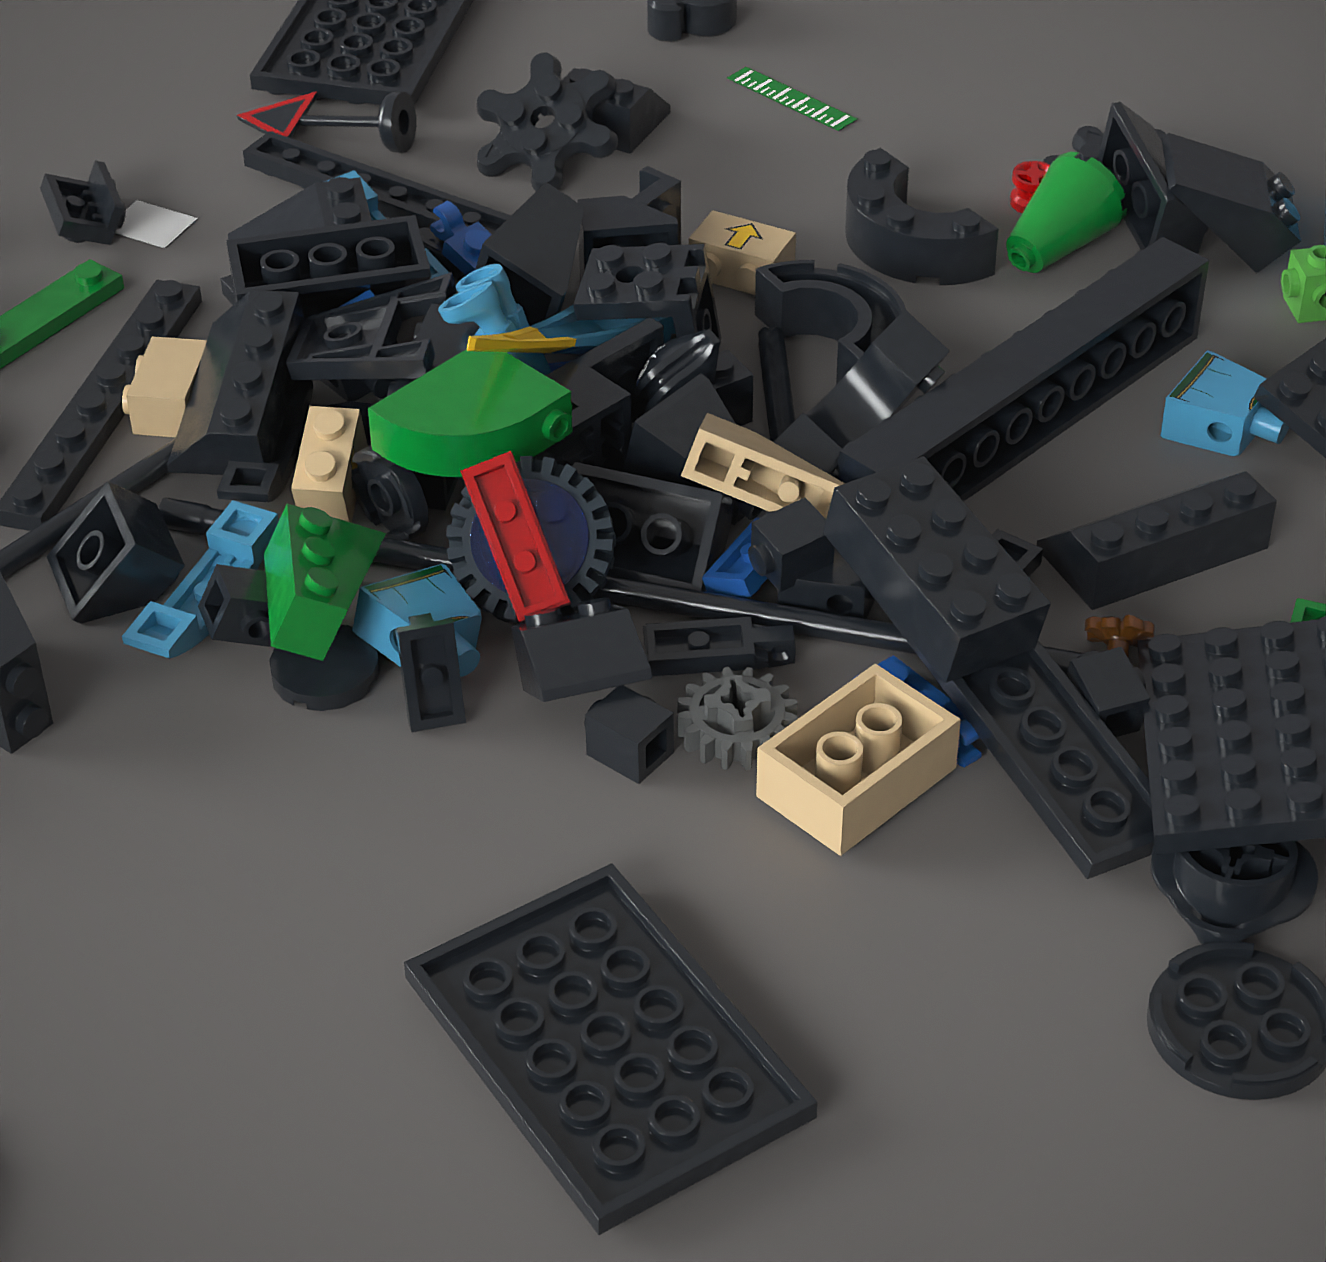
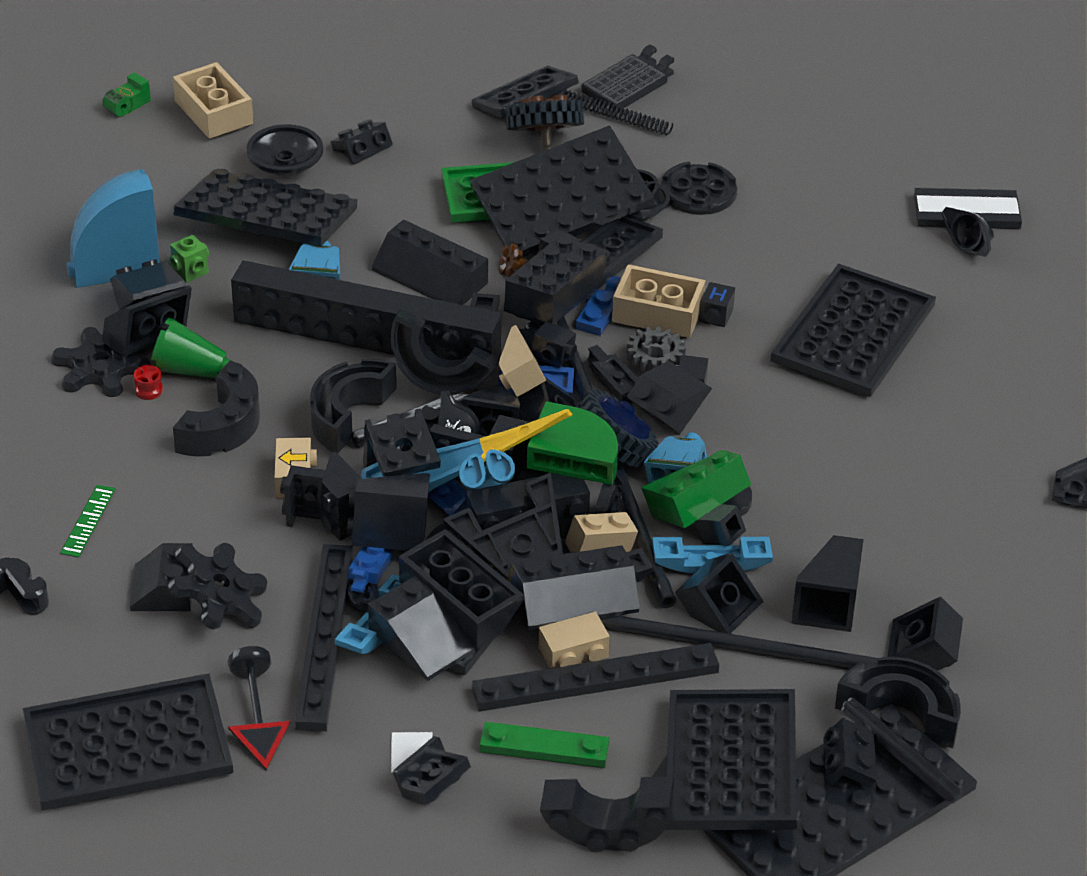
camera: 120 degrees left, 0 degrees up
black plate [396,613,466,733] -> none
red tile [460,451,571,624] -> none
none -> black brick [699,282,735,327]

